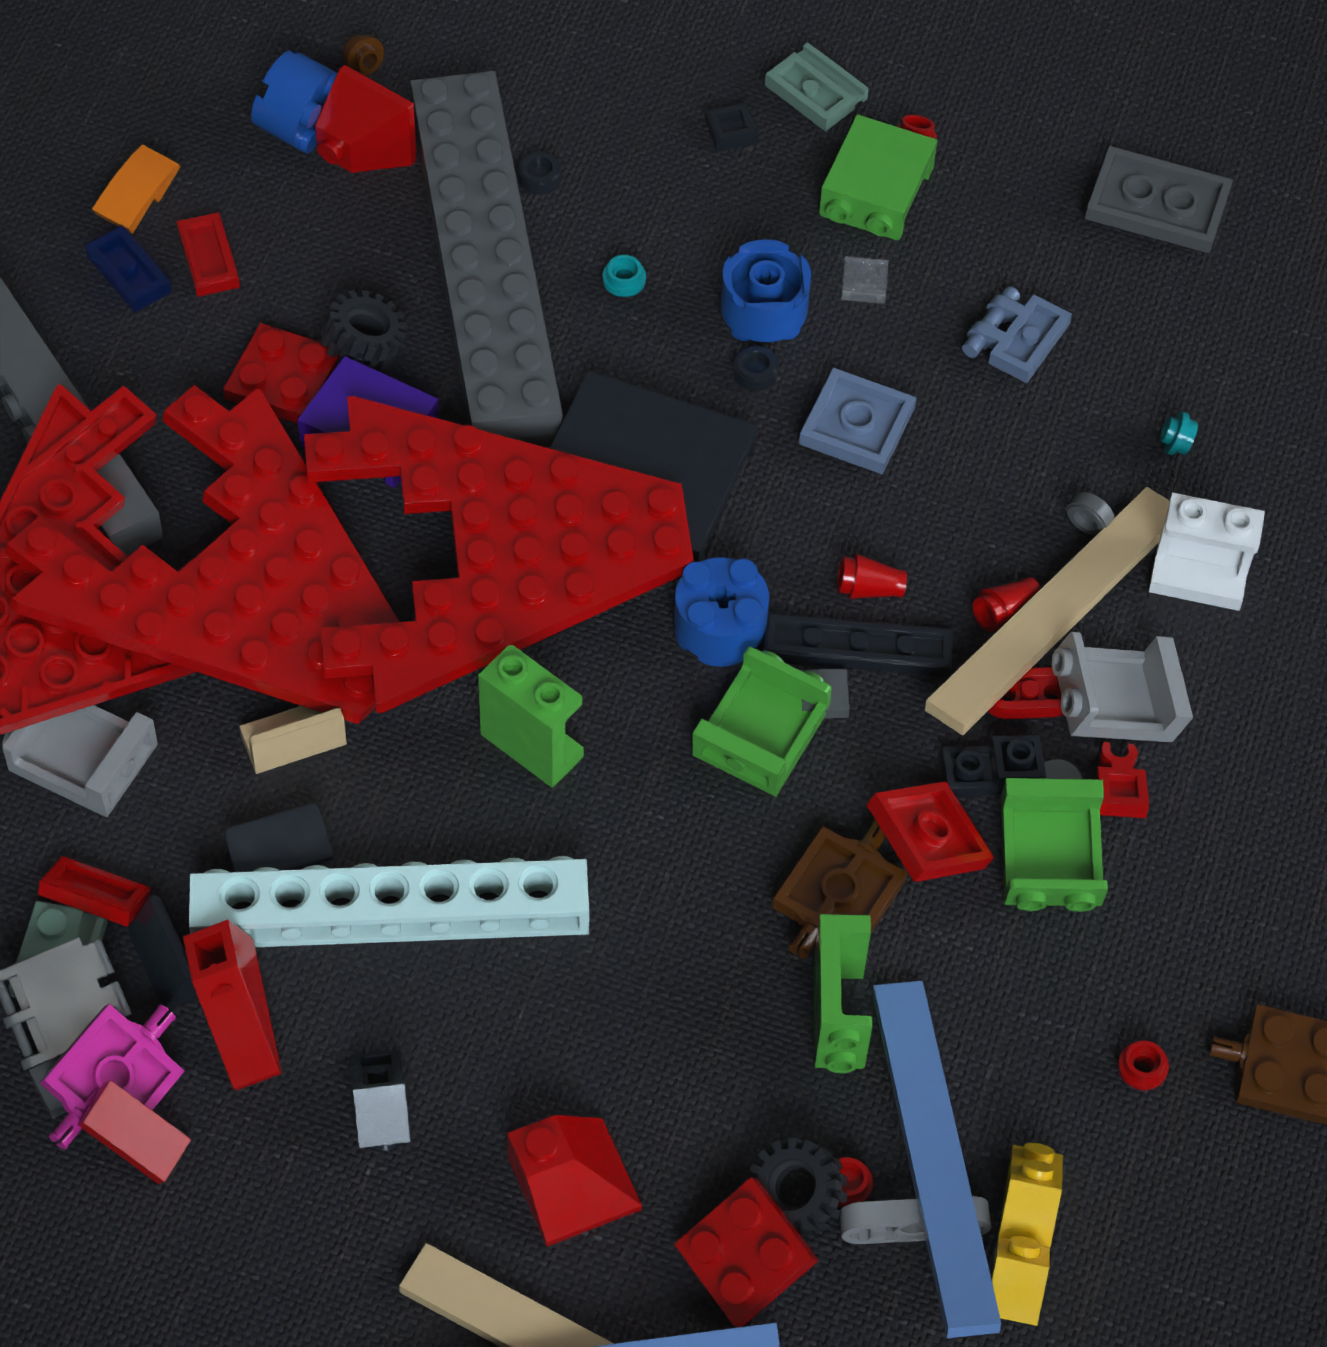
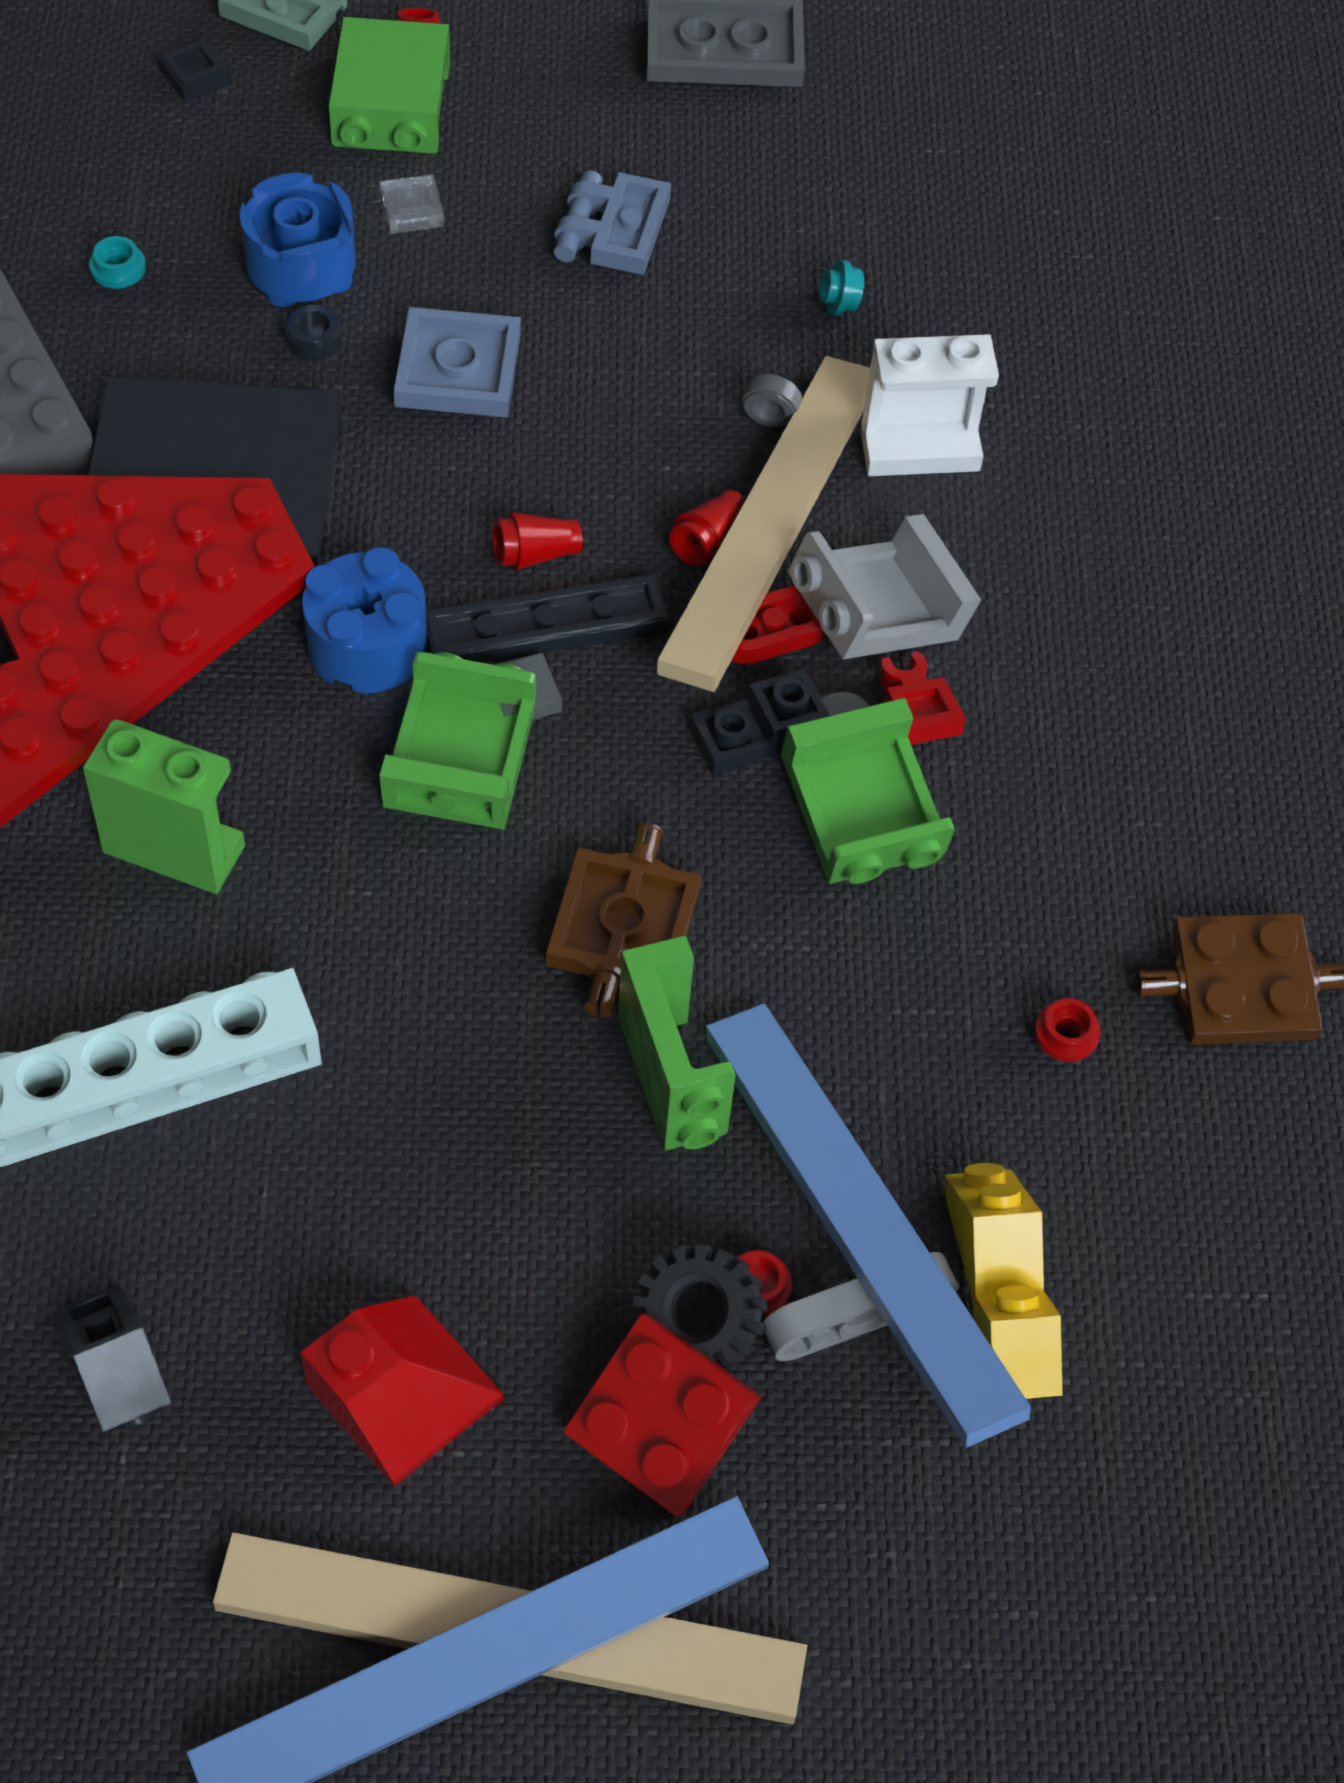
camera: 20 degrees left, 0 degrees up
red plate [867,781,994,882] -> none

